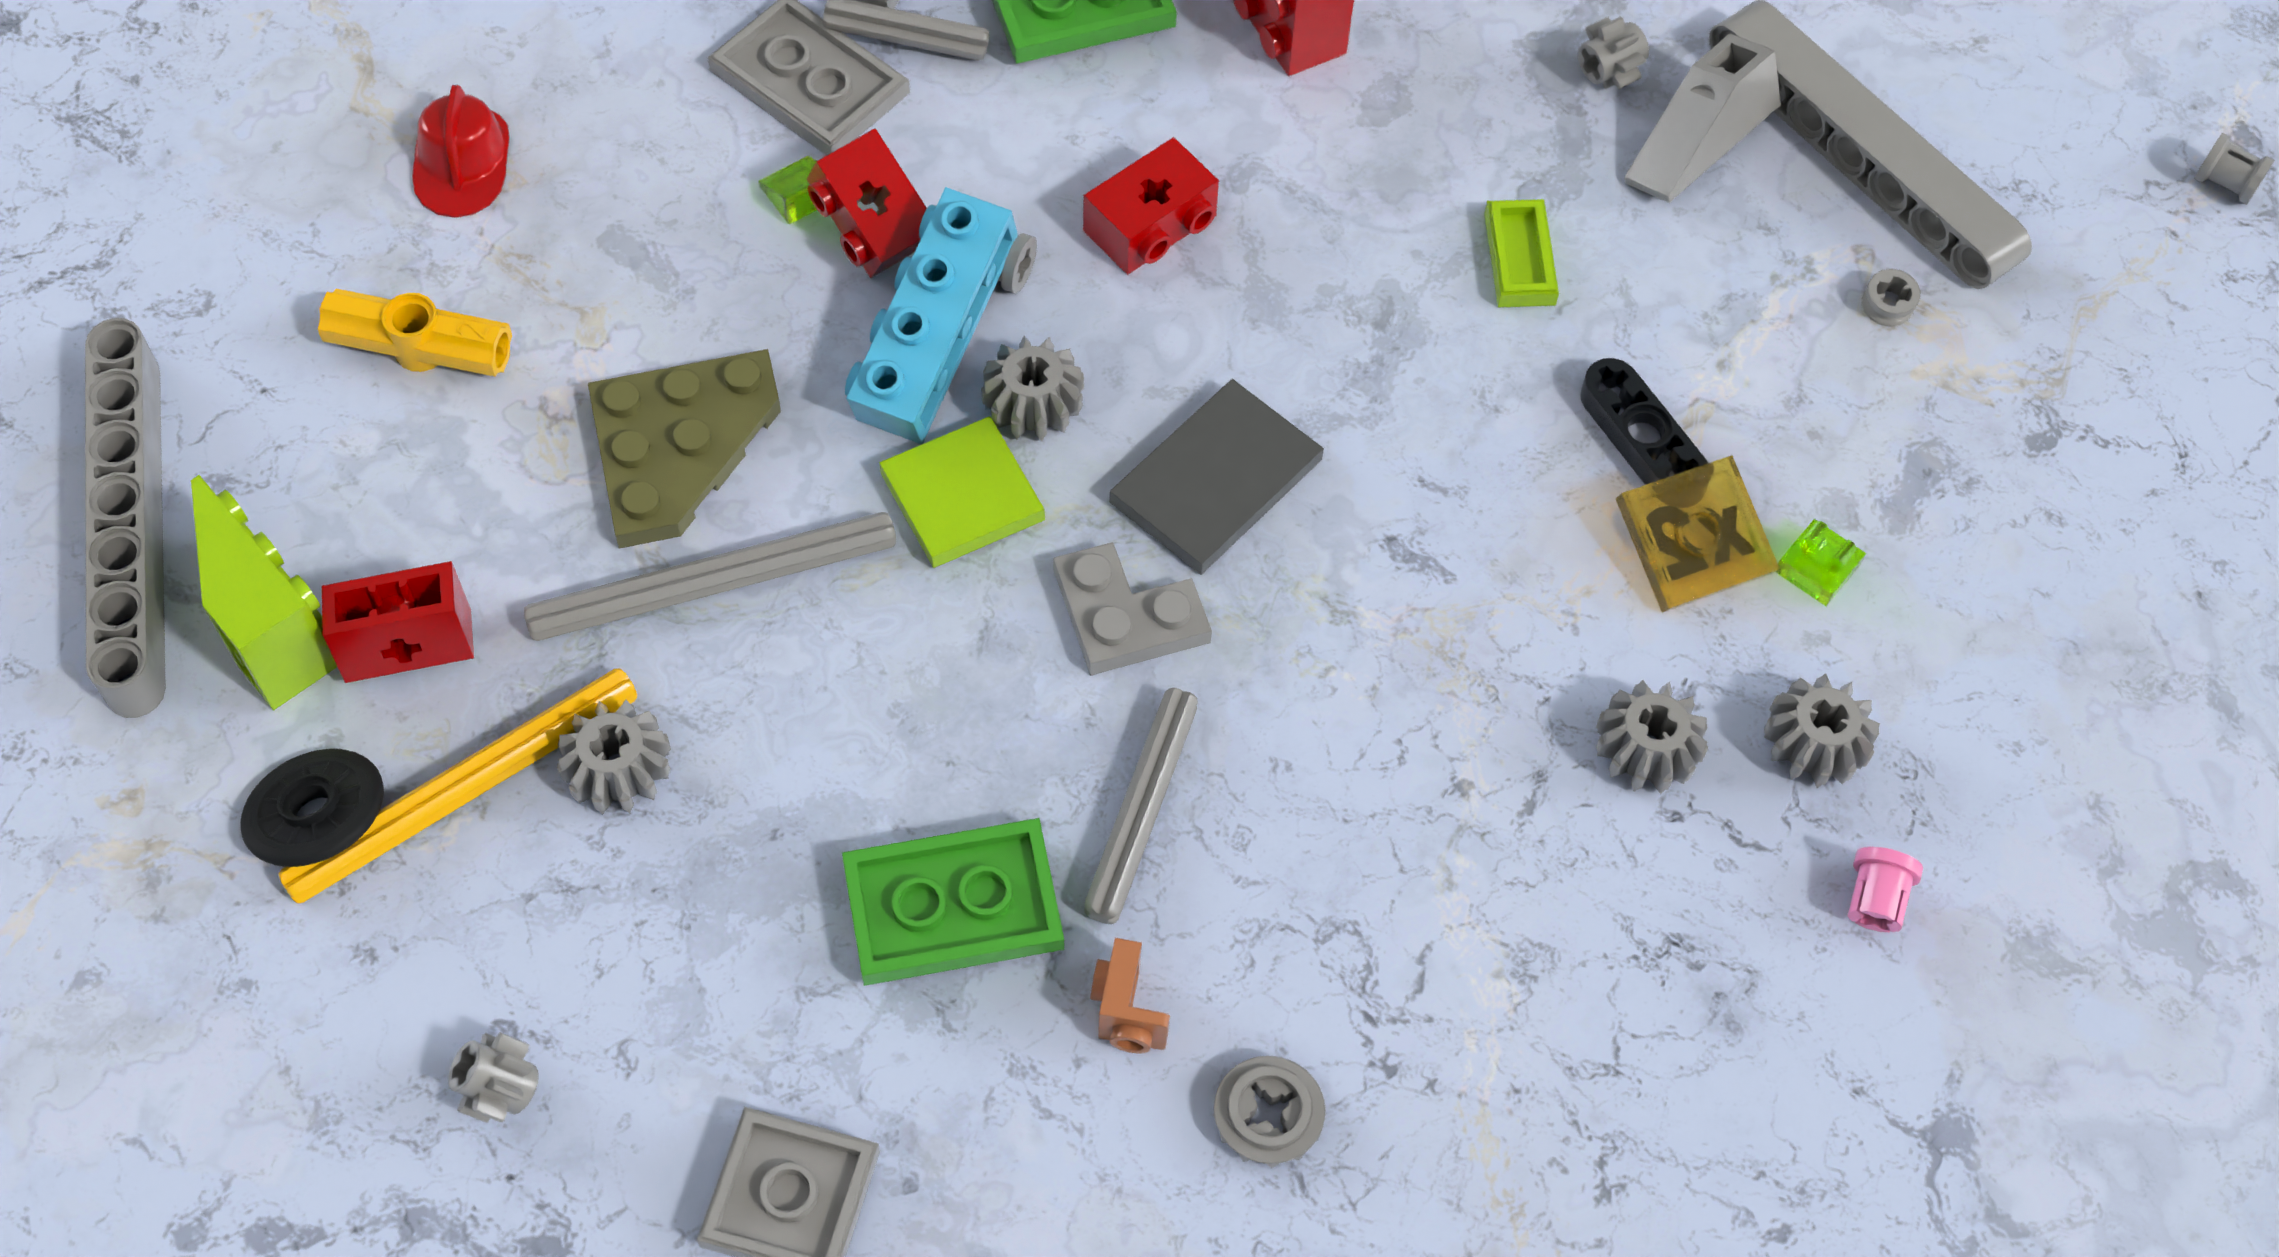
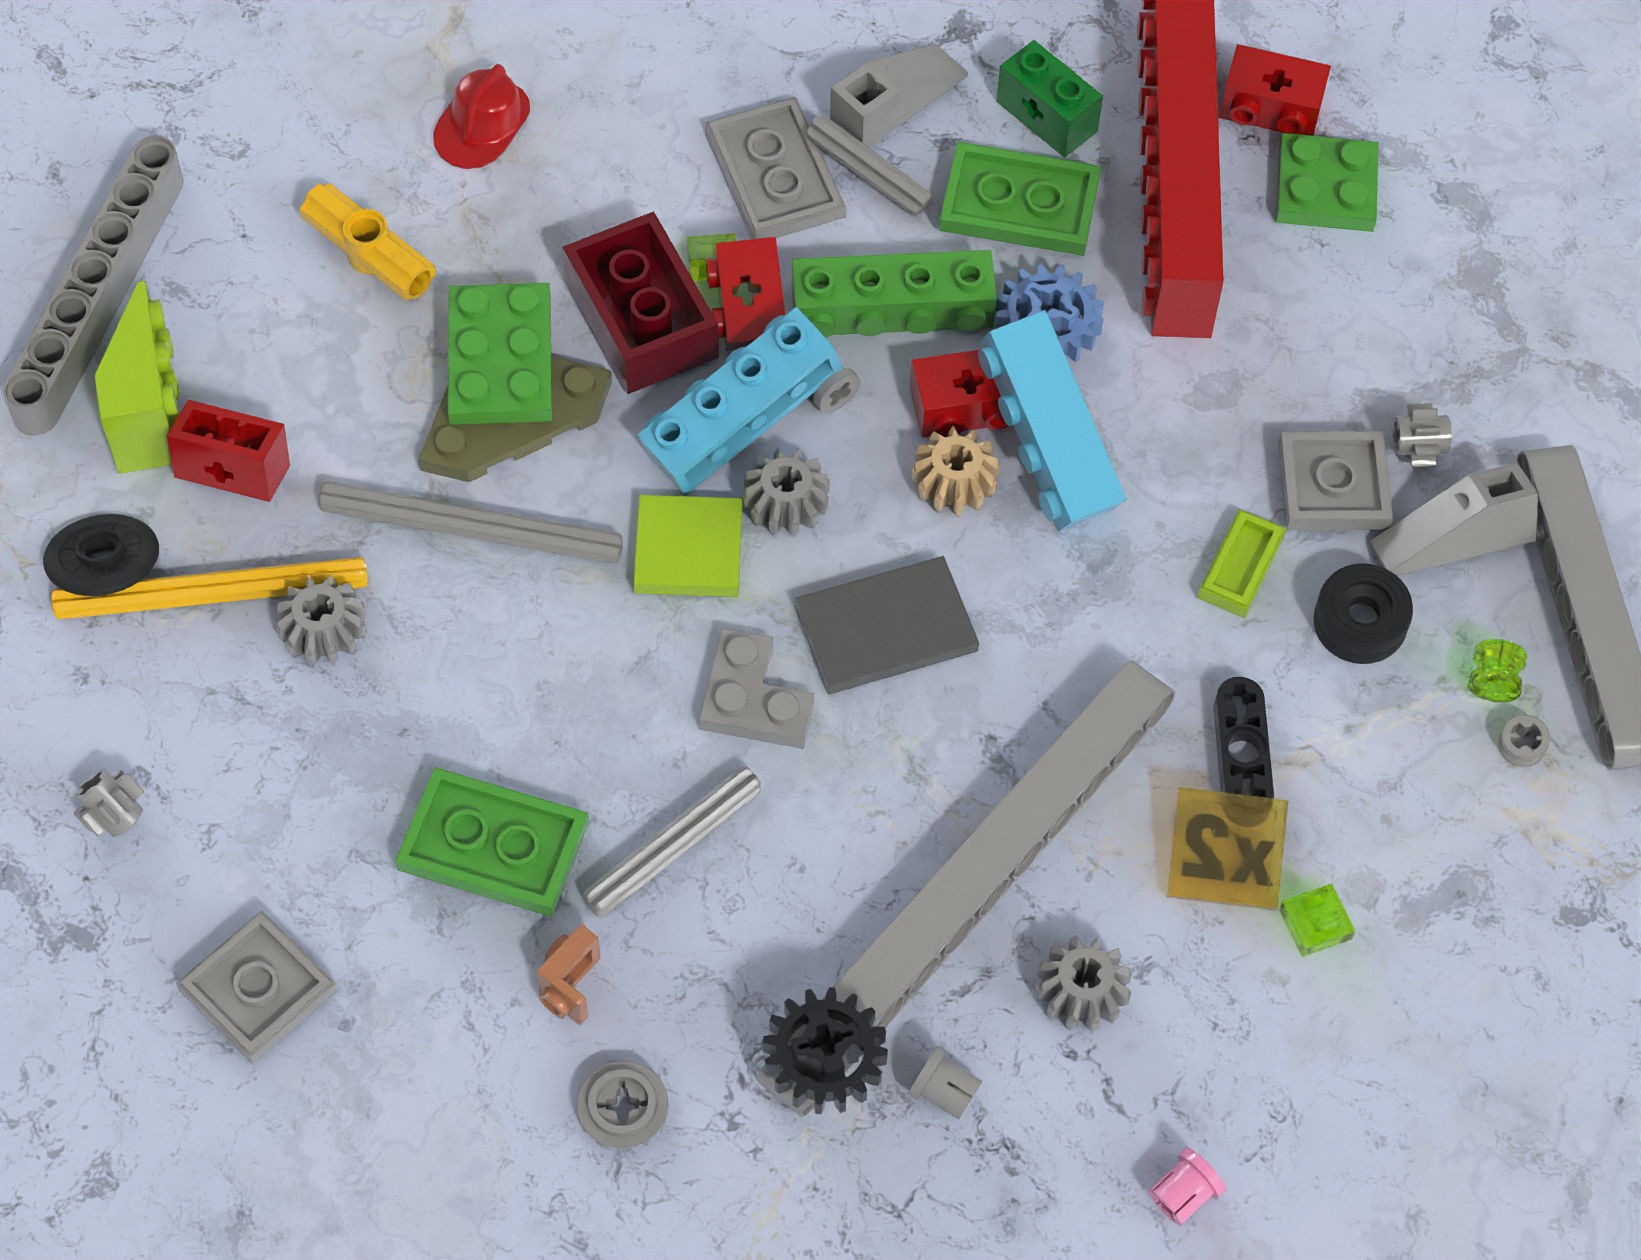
camera: 30 degrees right, 0 degrees up
light grey gear [1764,673,1880,788] -> none
none -> bright green plate [448,282,553,425]
none -> dark red brick [562,211,719,394]
none -> light grey beam [757,661,1175,1117]
none -> black gear [763,987,888,1114]
none -> bright green brick [792,250,997,338]
none -> light grey bush [907,1046,982,1120]
none -> tan gear [912,425,1000,517]
none -> medium azure brick [978,310,1127,531]
none -> medium blue gear [995,264,1104,362]
none -> light grey plate [1278,431,1393,530]
none -> black tyre [1314,563,1413,664]
none -> clear neon green wheel [1468,639,1528,703]

